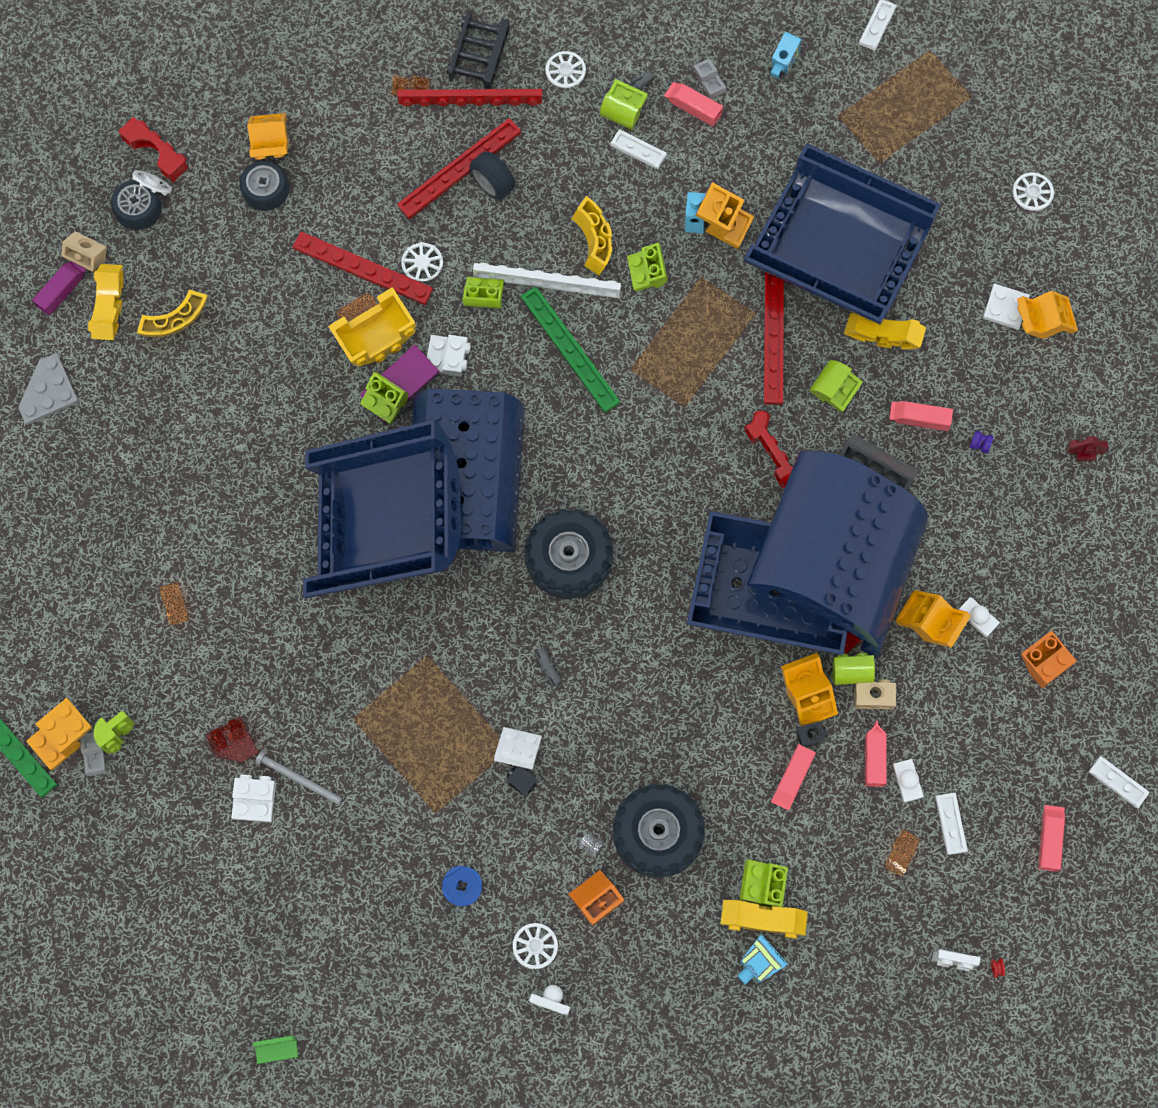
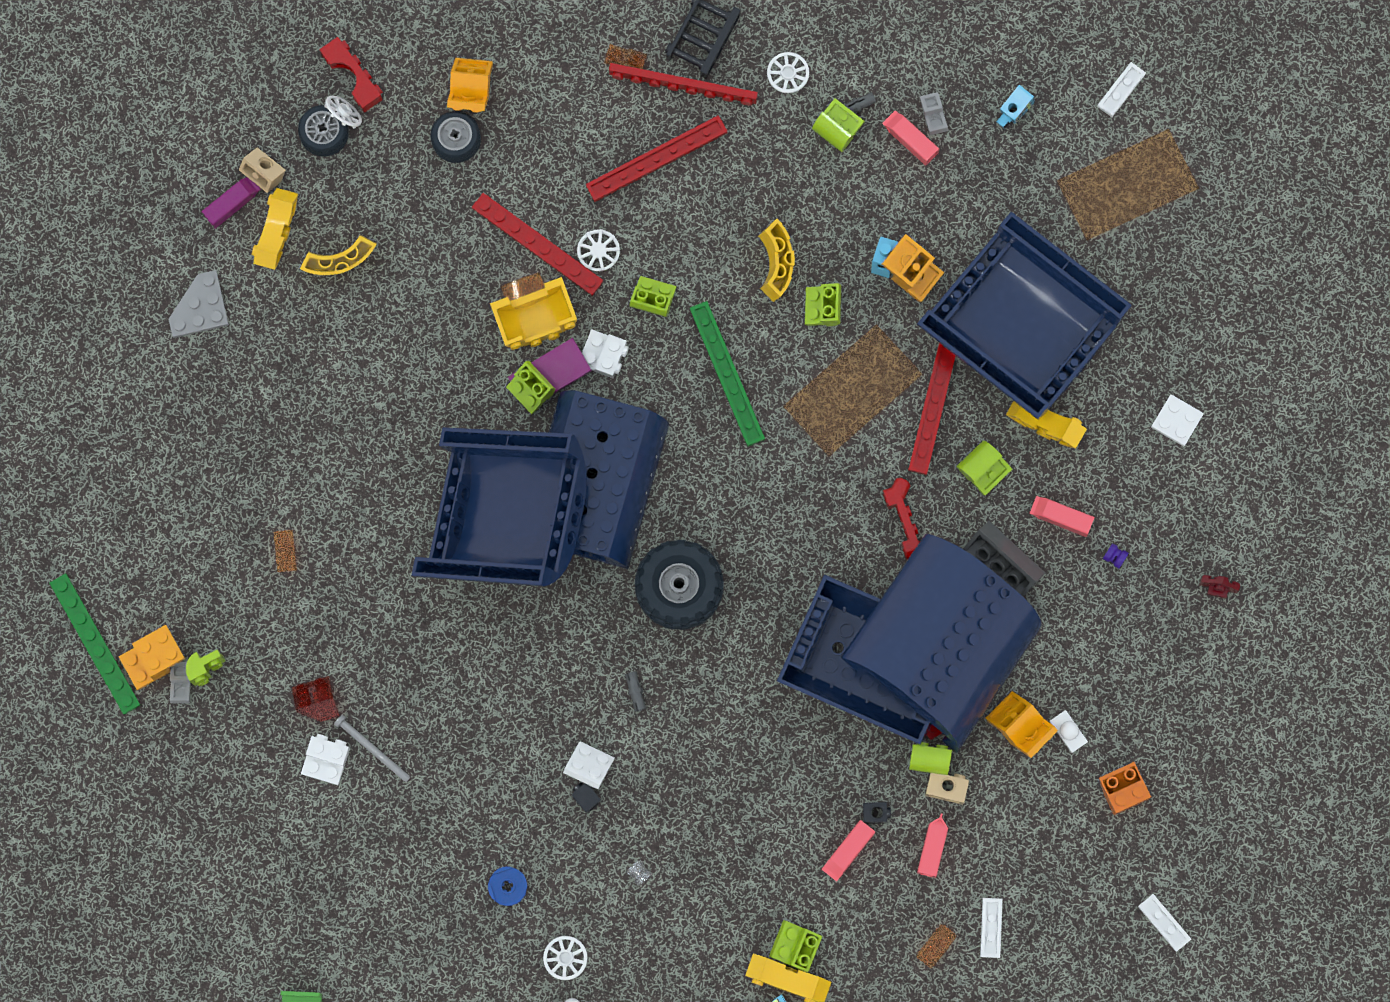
camera: 15 degrees right, 5 degrees up
clear orange piece [353,656,500,814] -> none
black wheel [469,151,515,200] -> none
white plate [473,263,621,298] -> none
orange slope [568,870,625,927] -> none
white tile [610,129,667,170] -> none
black wheel [613,784,705,878] -> none
light orange bracket [781,653,838,726] -> none
white tile [892,759,924,803] -> none
white wheel [1013,173,1054,211] -> none
light orange bracket [1017,291,1078,339] -> none
coral piece [1038,805,1065,872] -> none

